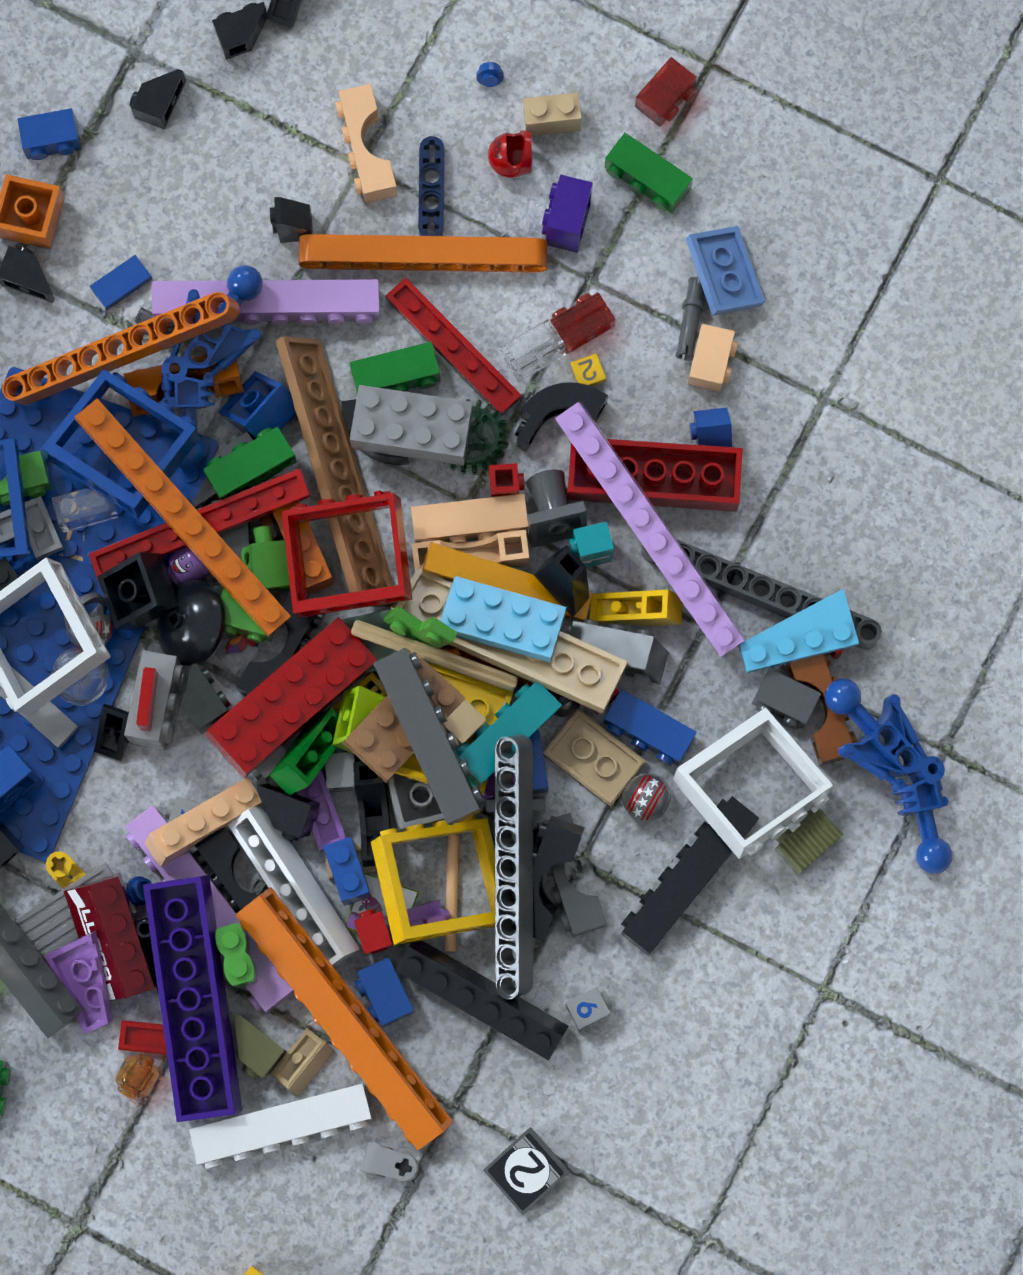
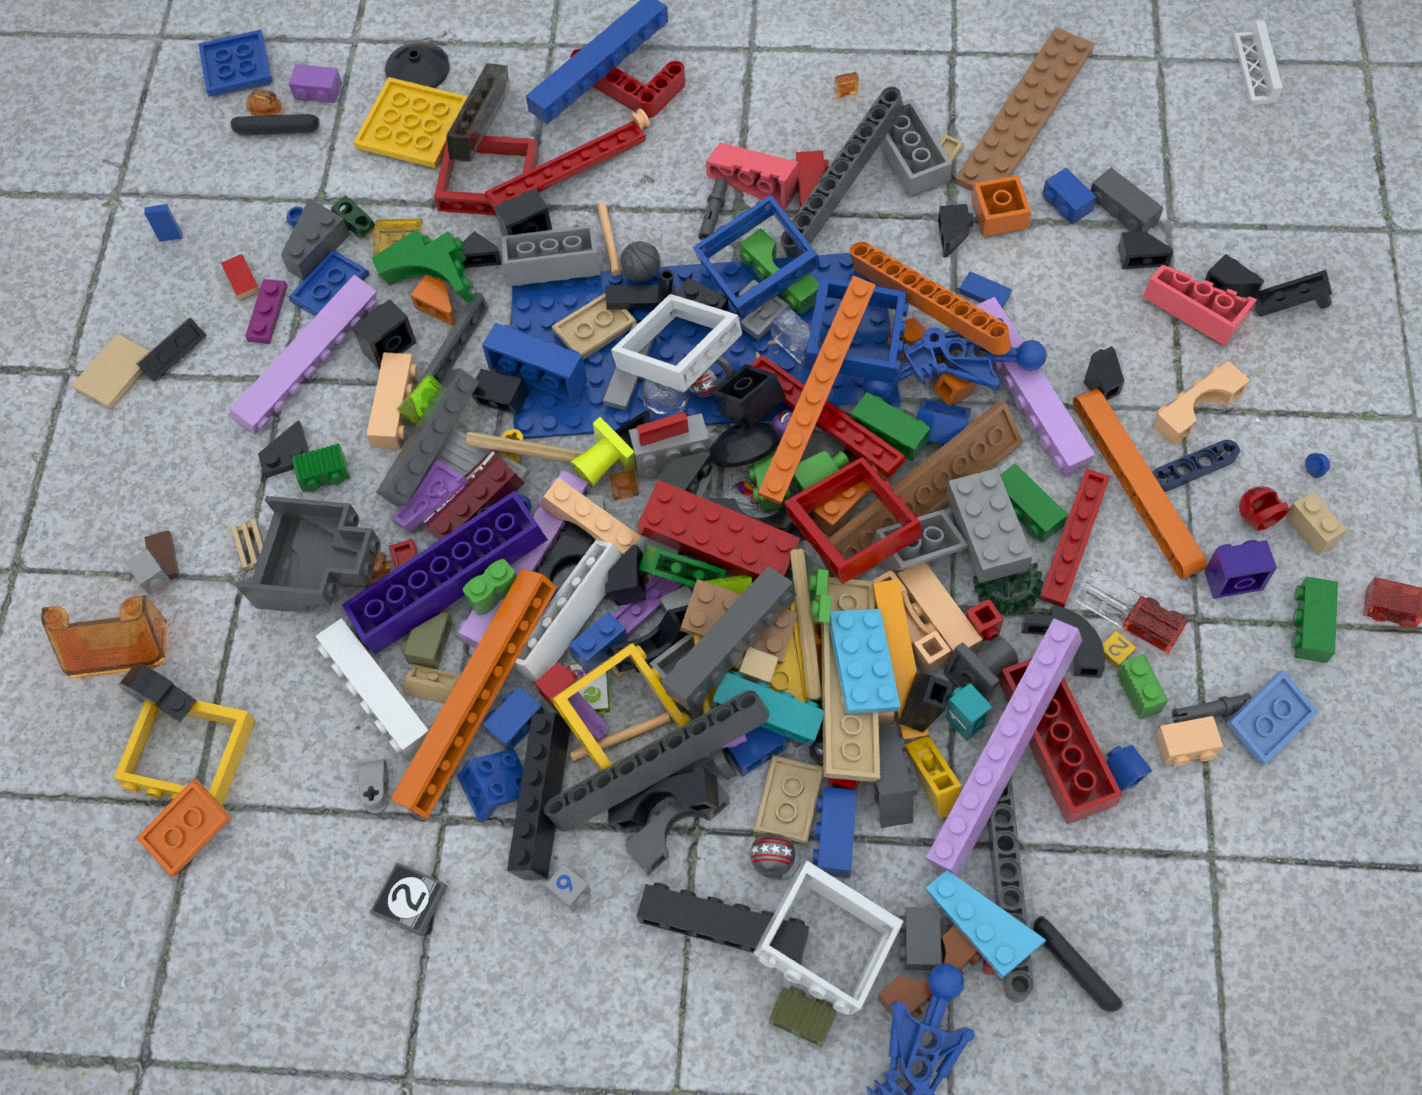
camera: 70 degrees right, 15 degrees down
none -> tan tile [231,518,264,572]
none -> dark grey panel [236,496,381,611]
none -> blue bracket [457,749,523,822]
none -> tan axle [465,432,610,469]
none -> neon yellow plant [570,417,636,487]
none -> clear orange plate [609,470,639,500]
none -> light grey slope [873,509,969,570]
none -> black piece [1033,916,1123,1012]
none -> dark grey brick [1090,167,1164,232]
none -> bright green brick [1116,654,1168,719]
none -> coral wedge [1143,265,1257,346]

